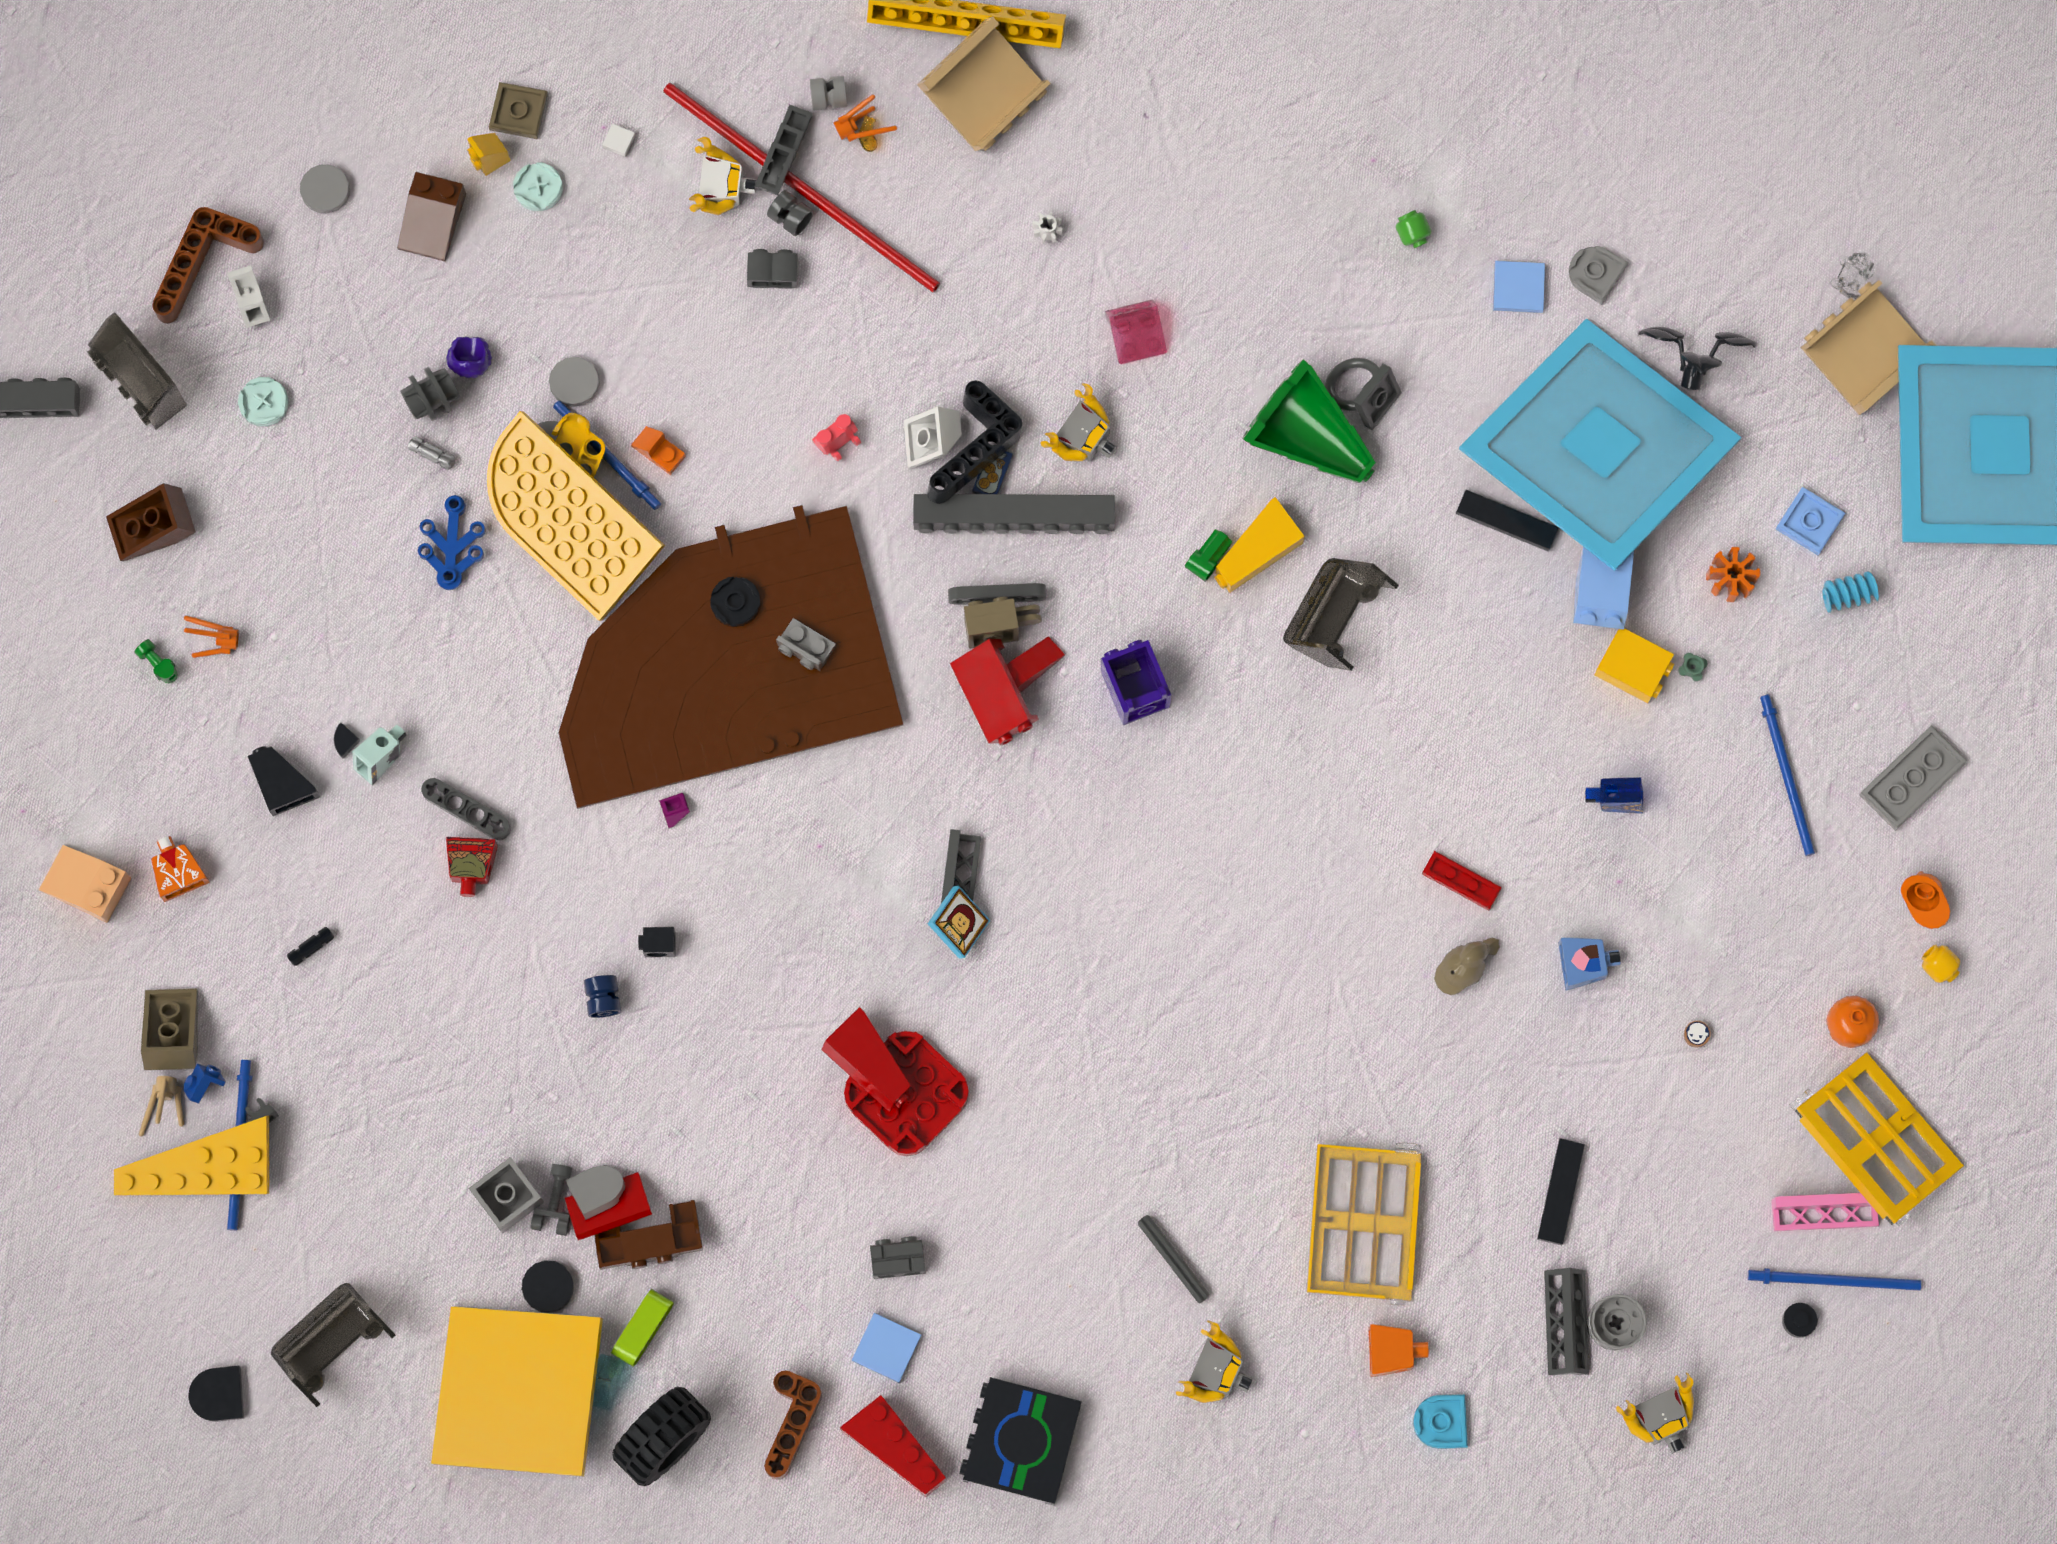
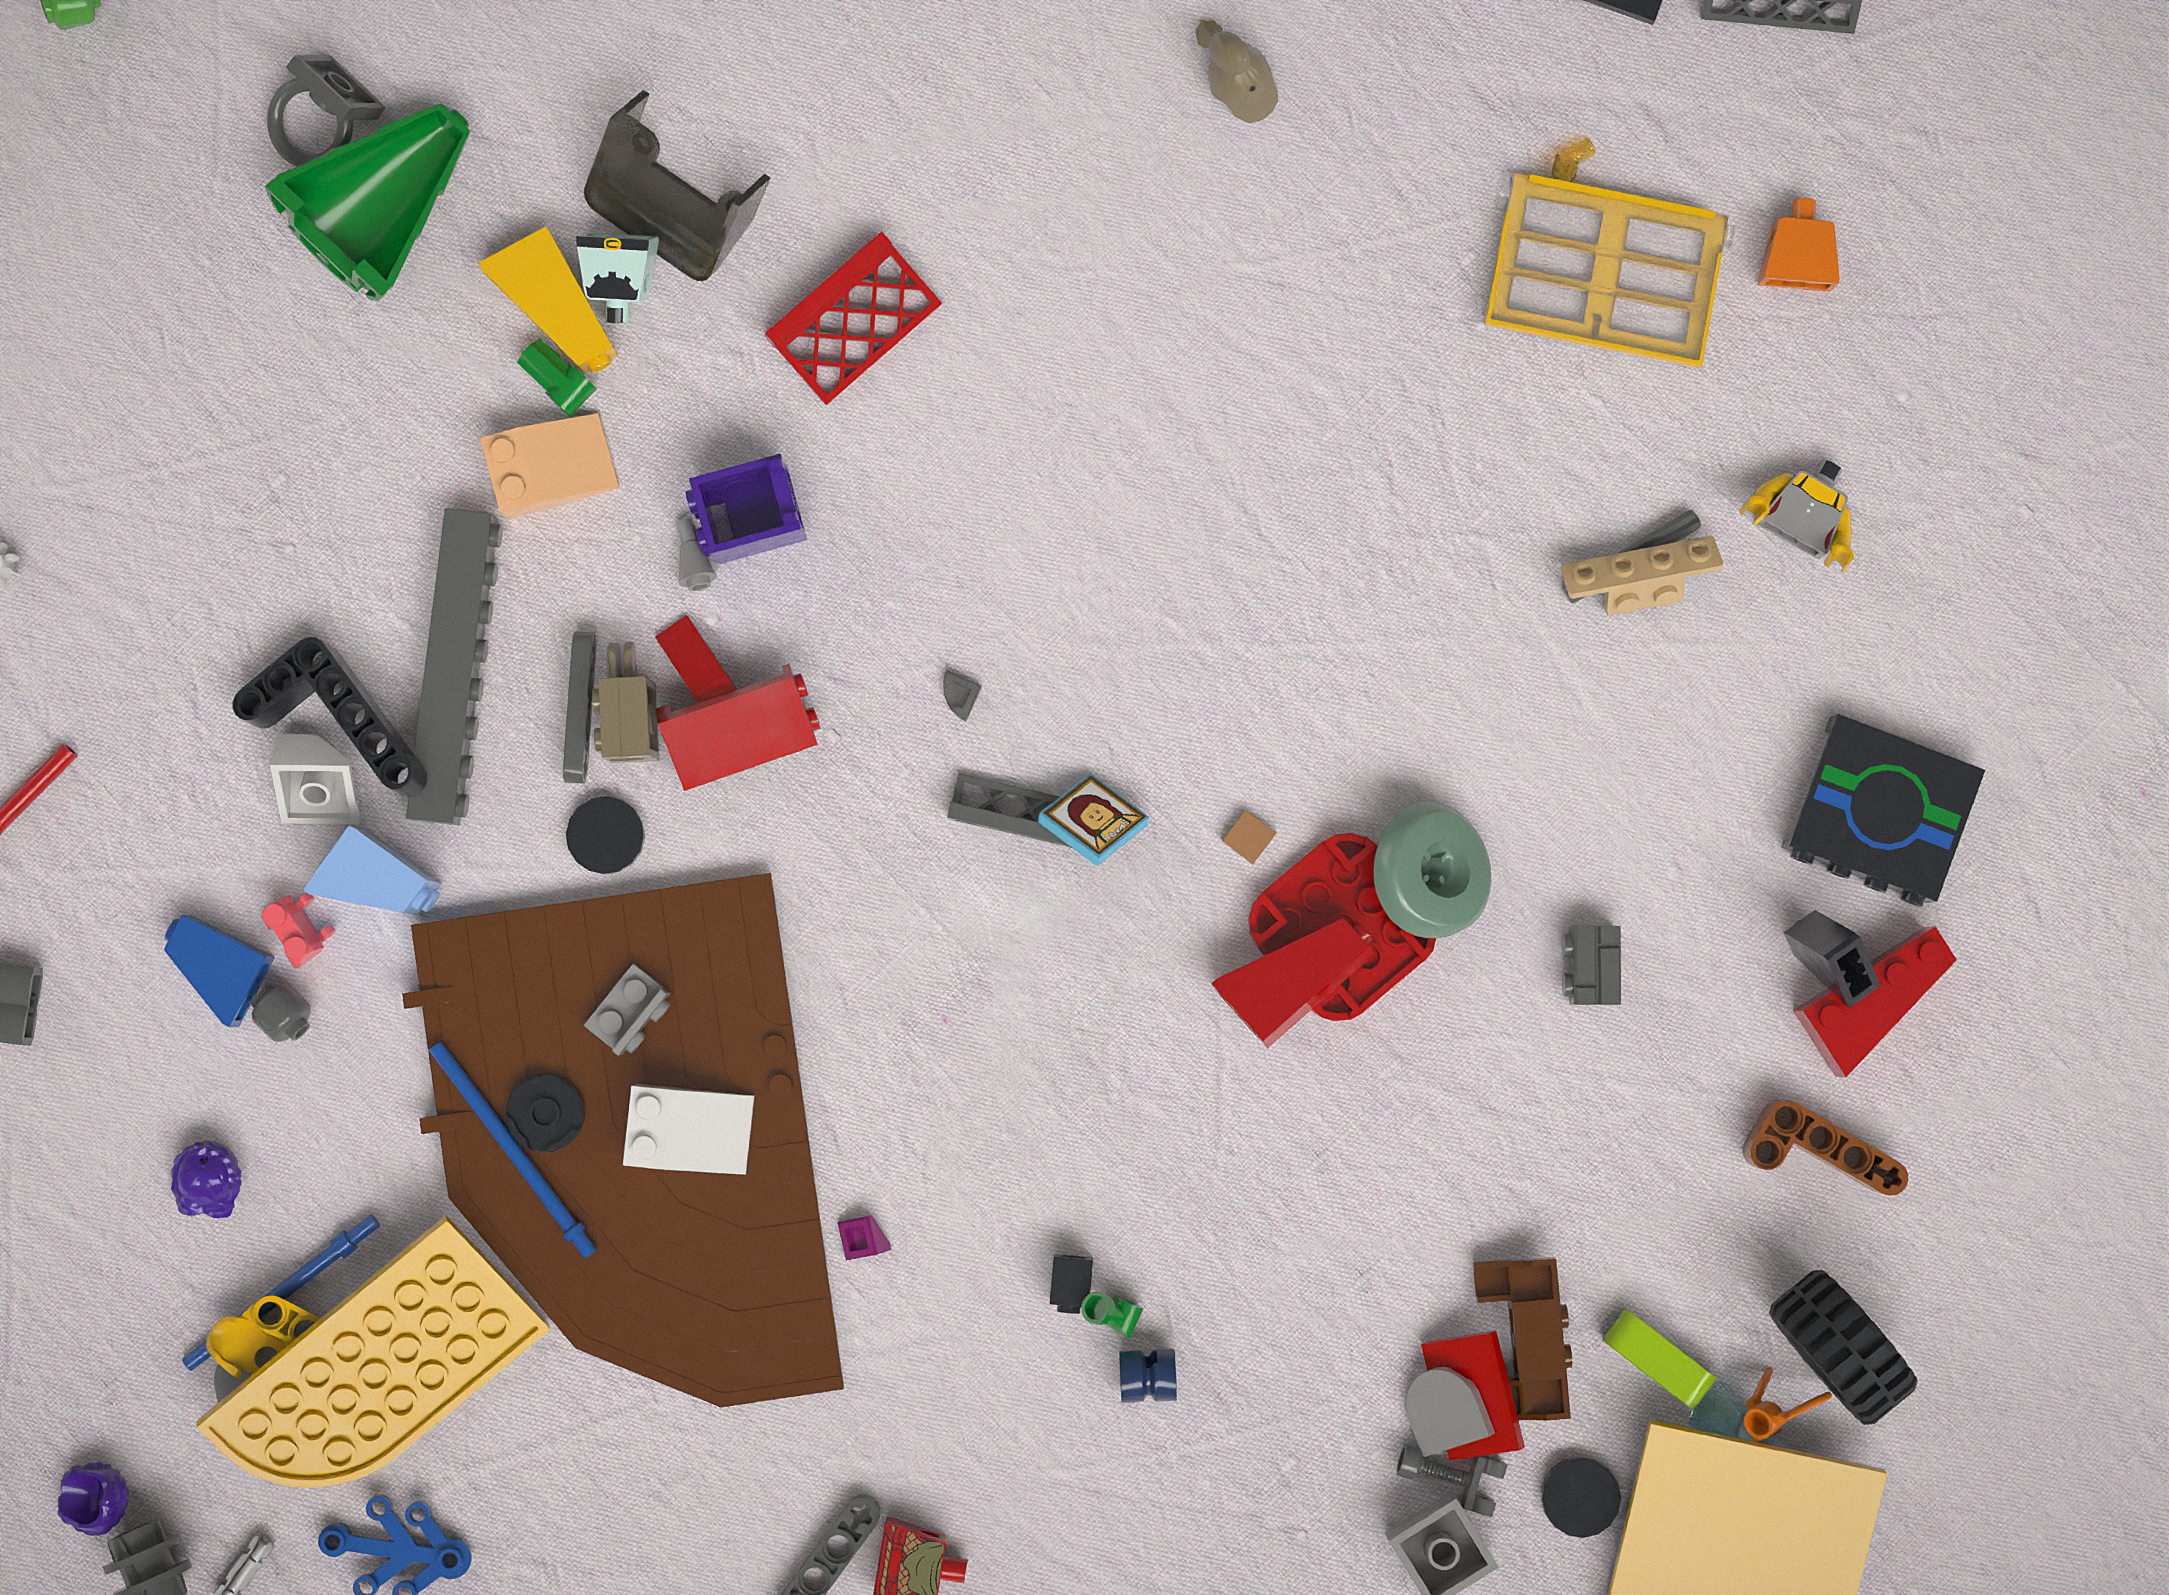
camera: 85 degrees left, 10 degrees up
light grey tile [549,357,599,407] -> none
orange slope [631,426,686,475] -> none
light blue tile [852,1313,922,1383] -> none
tile [972,451,1013,494] -> none
torso [1041,383,1117,461] -> none
clear pink bracket [1105,299,1167,364] -> none
medium azure tile [1413,1395,1468,1449] -> none
red tile [1422,851,1502,911] -> none
none -> blue slope [164,914,275,1027]
none -> dark purple hair [171,1140,242,1218]
none -> dark grey head [251,984,311,1042]
none -> light blue slope [302,825,442,915]
none -> blue bar [429,1041,597,1259]
none -> light nougat slope [479,413,620,520]
none -> black tile [566,796,646,875]
none -> light aqua torso [576,232,659,323]
none -> white slope [623,1083,754,1175]
none -> light grey cone [676,518,717,591]
none -> red fence [764,231,942,405]
none -> flat silver tile [943,670,982,722]
none -> green leg [1081,1292,1144,1338]
none -> medium nougat tile [1221,810,1276,865]
none -> sand green hat [1374,801,1491,938]
none -> clear yellow arm [1551,138,1596,182]
none -> tan bracket [1561,536,1723,616]
none -> orange plant [1744,1367,1832,1442]
none -> black slope [1784,910,1881,1008]

